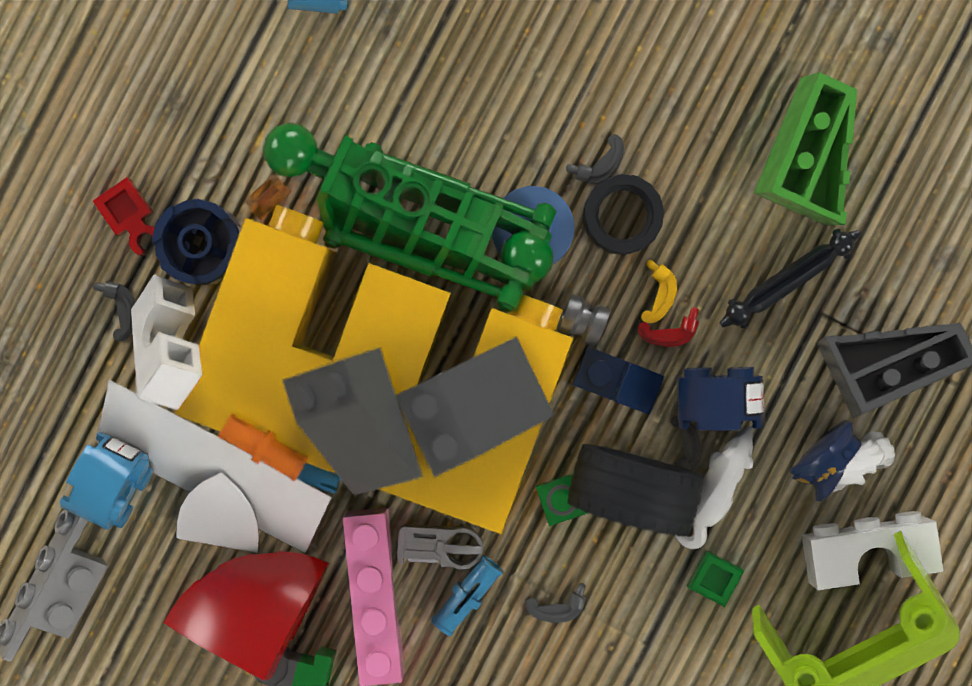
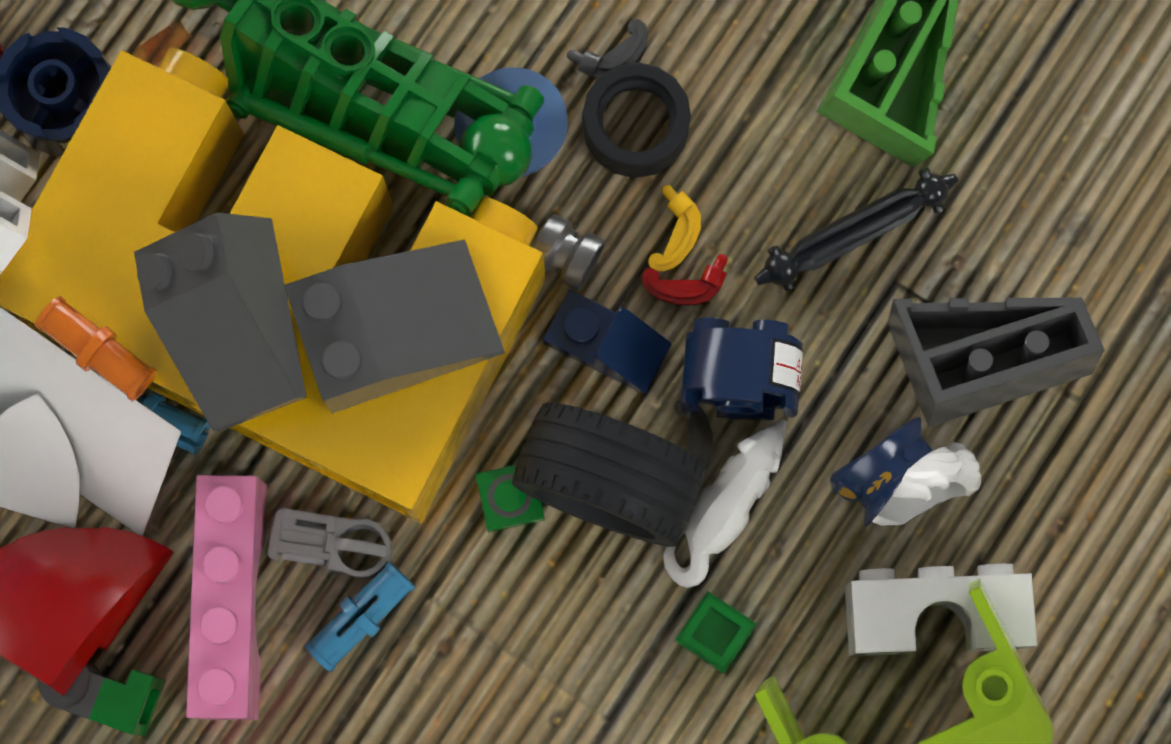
camera: 10 degrees right, 10 degrees down
dark grey piece [526,583,587,623] -> none

